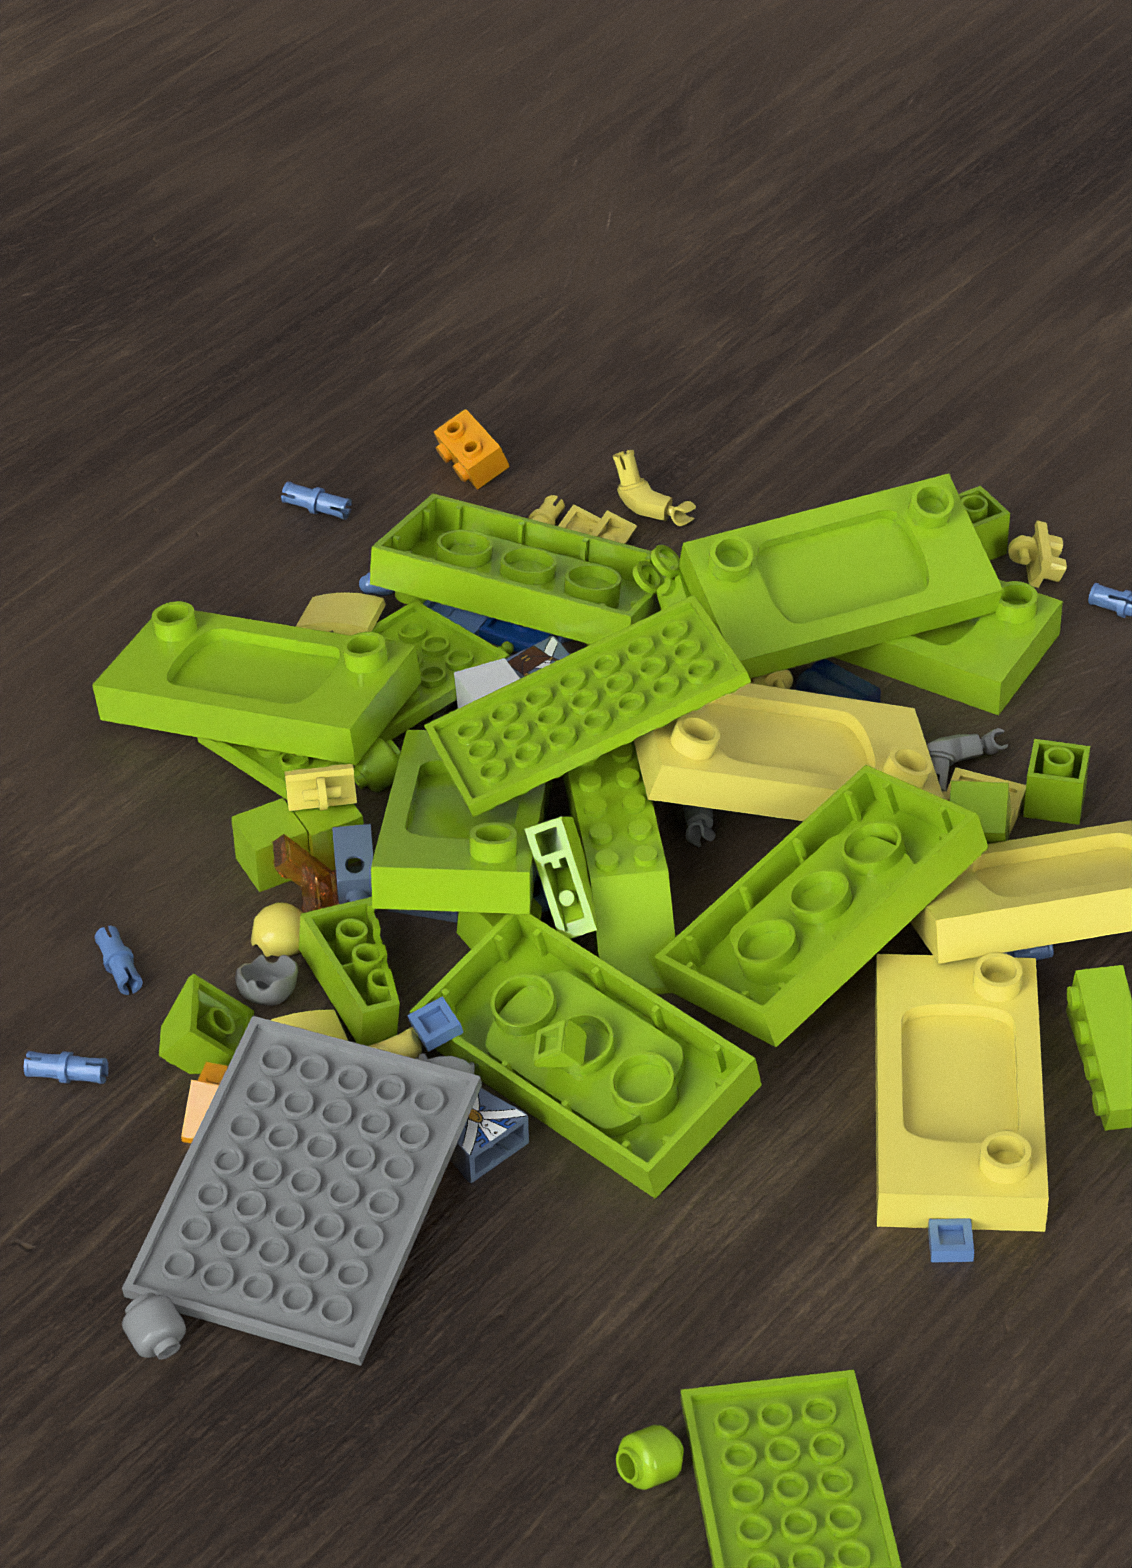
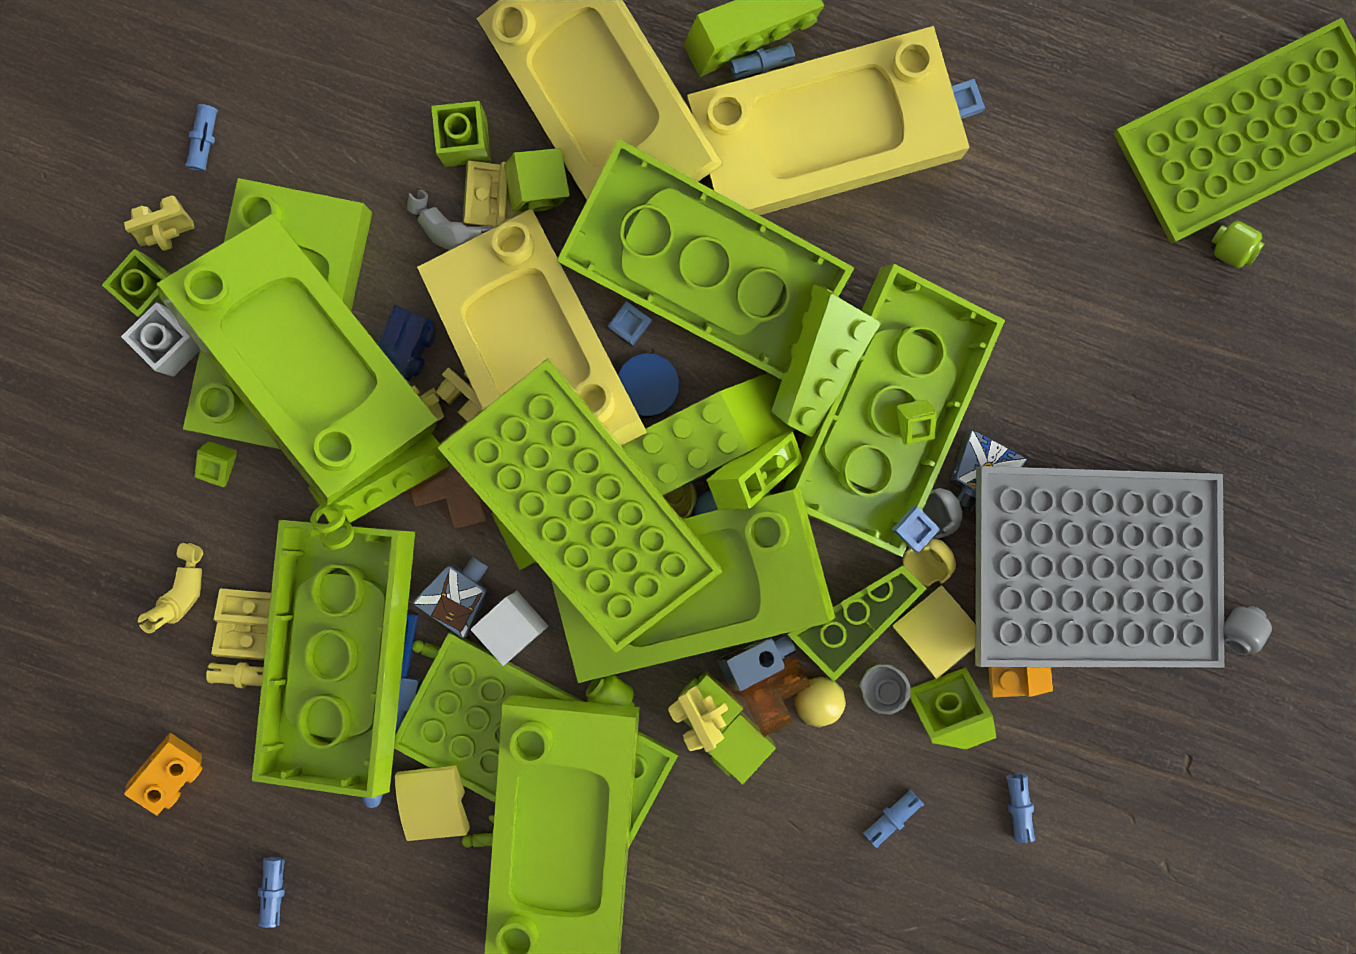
camera: 105 degrees left, 45 degrees up
none -> blue tile [618,353,679,417]
none -> medium blue pin [729,42,795,80]
none -> lime wedge [771,284,881,437]

